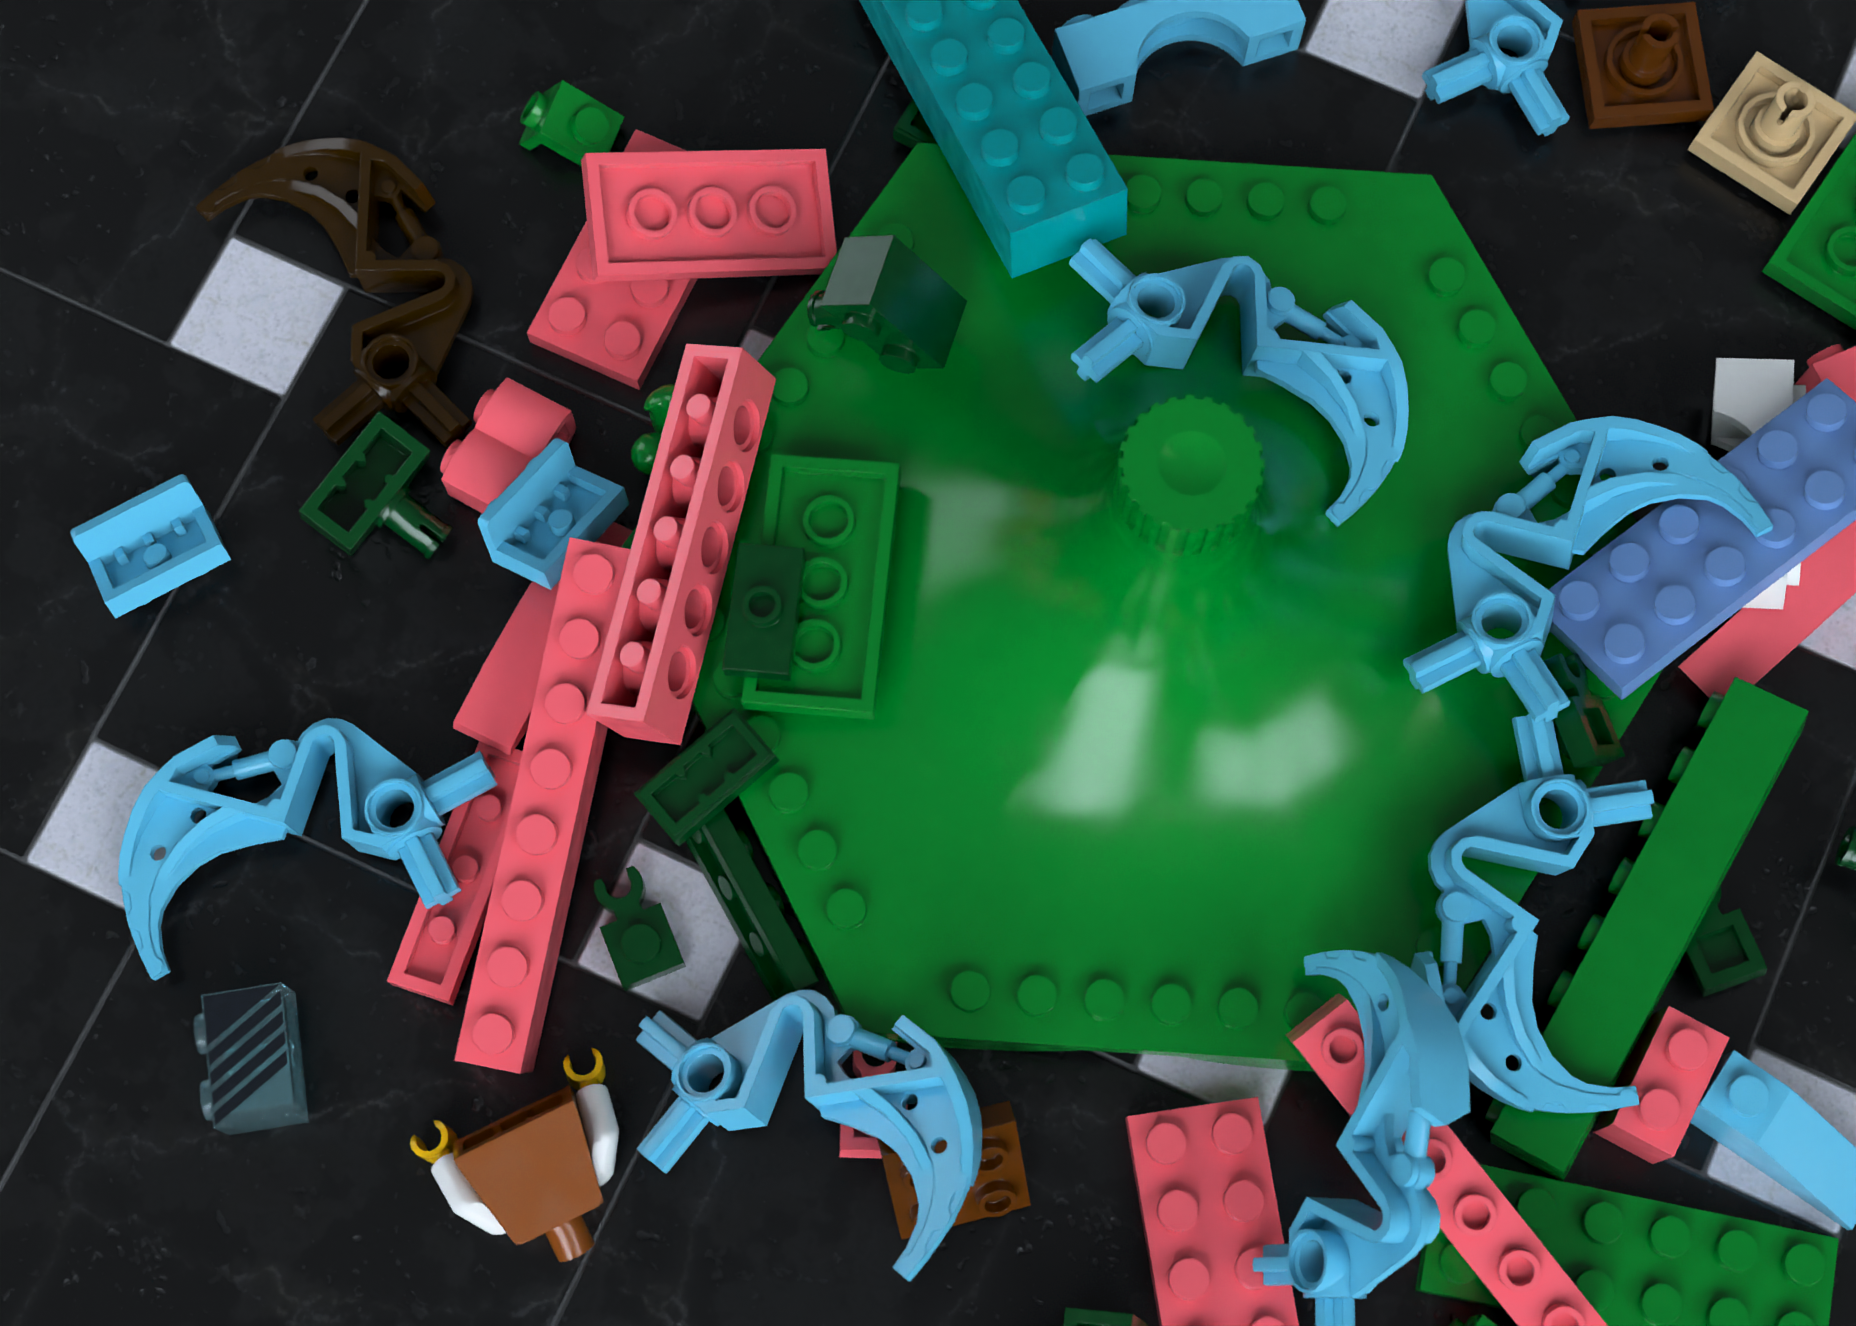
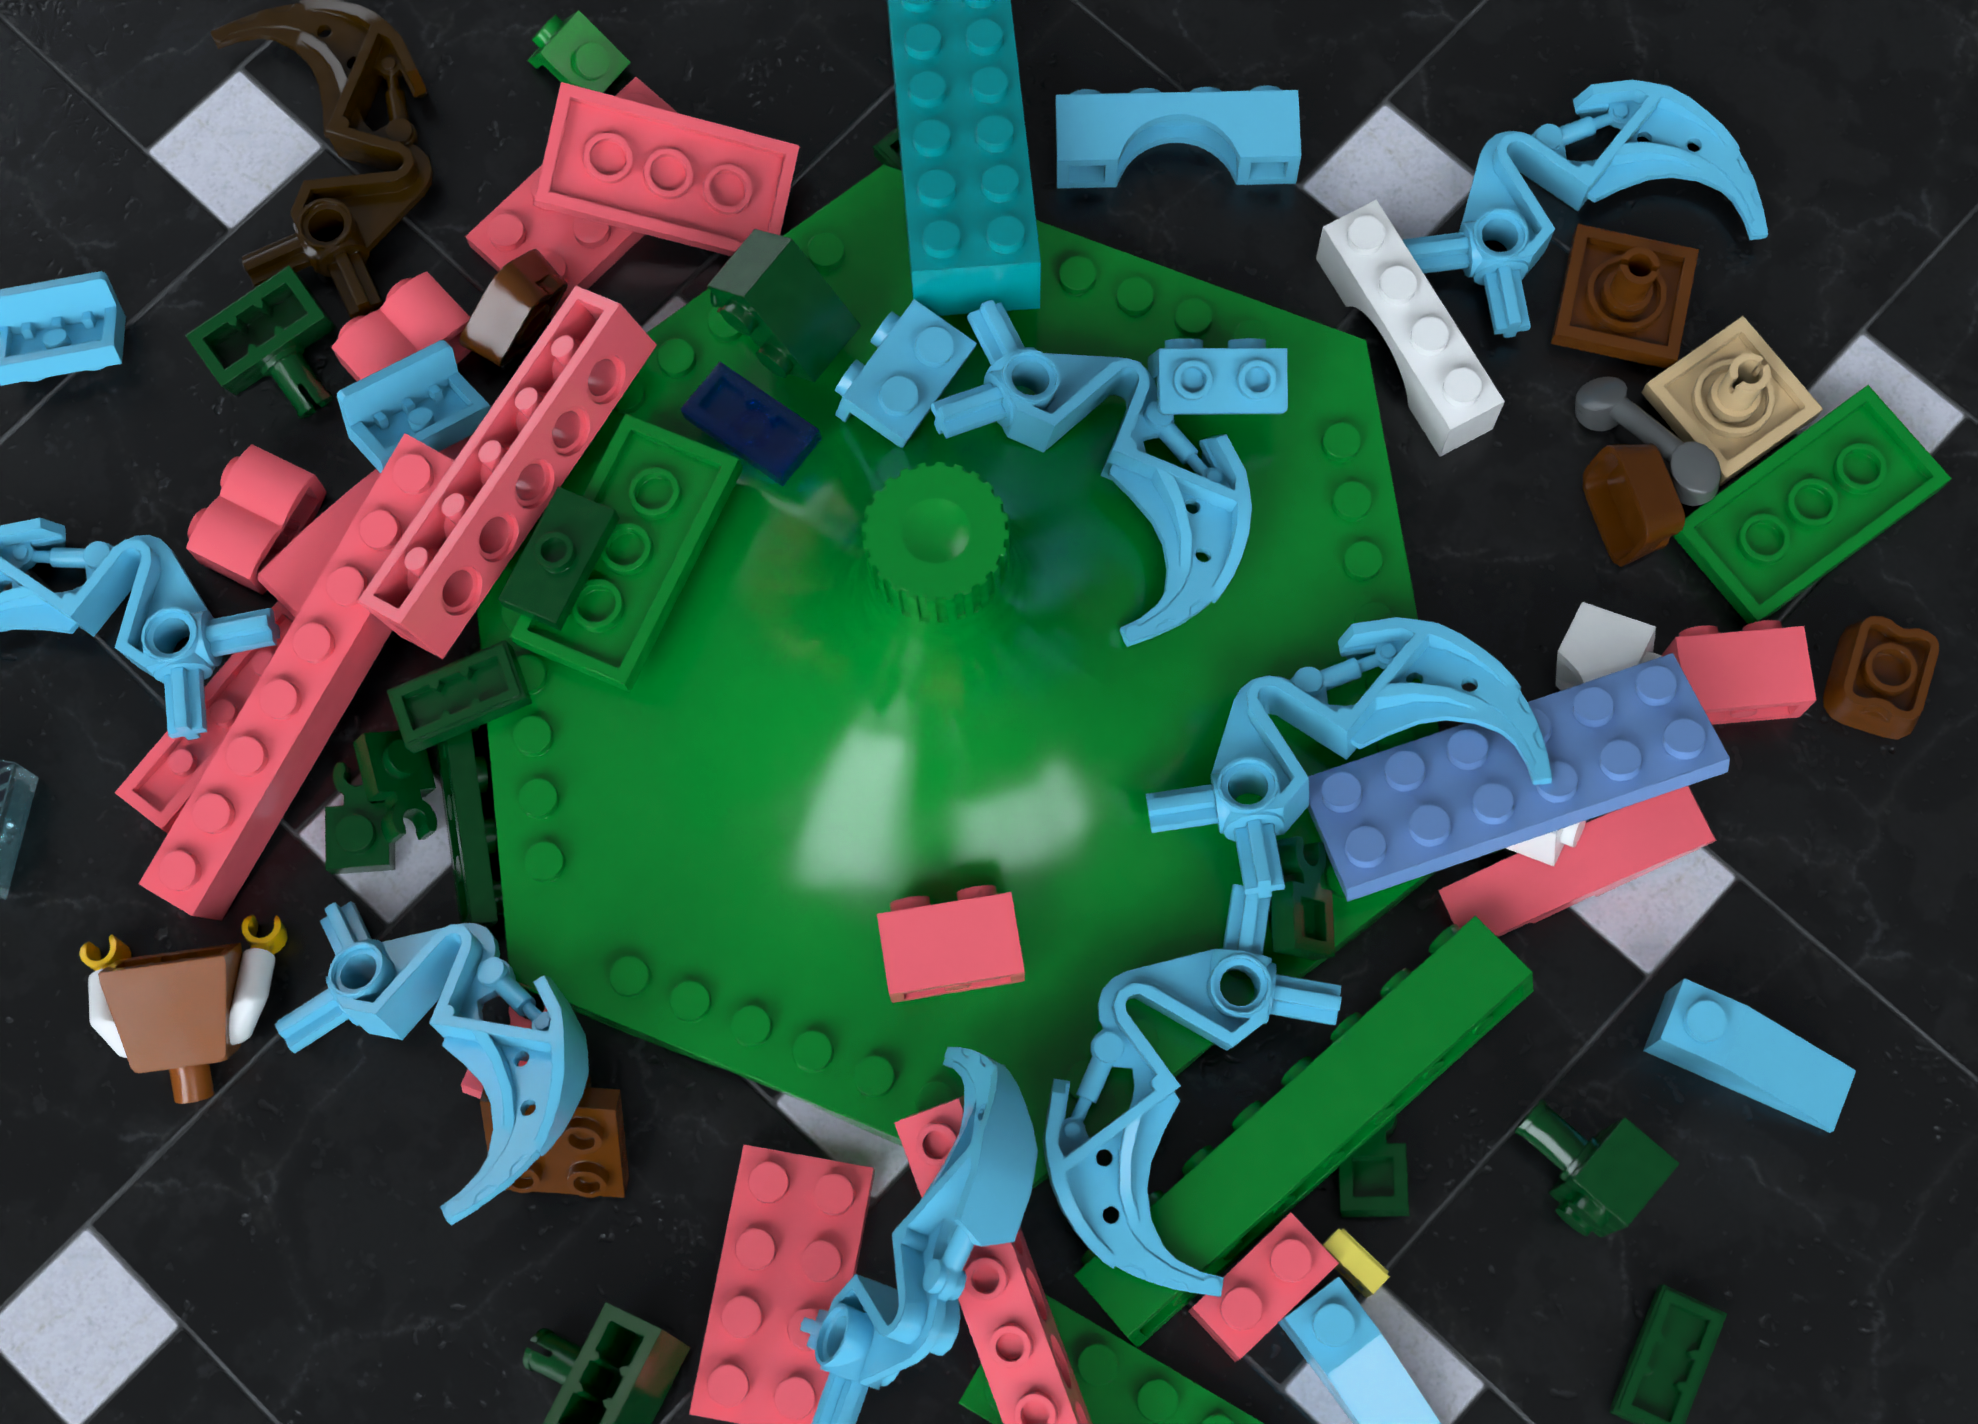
camera: 25 degrees right, 0 degrees up
none -> coral brick [186,444,327,595]
none -> dark green plate [353,731,437,843]
none -> reddish brown piece [459,249,568,366]
none -> clear blue plate [680,362,822,487]
none -> medium azure bracket [835,299,977,448]
none -> coral brick [877,885,1025,1003]
none -> medium azure bracket [1148,338,1288,415]
none -> white arch [1316,200,1505,457]
none -> light yellow tile [1322,1228,1390,1298]
none -> dark grey bar [1575,376,1721,506]
none -> reddish brown piece [1583,443,1685,567]

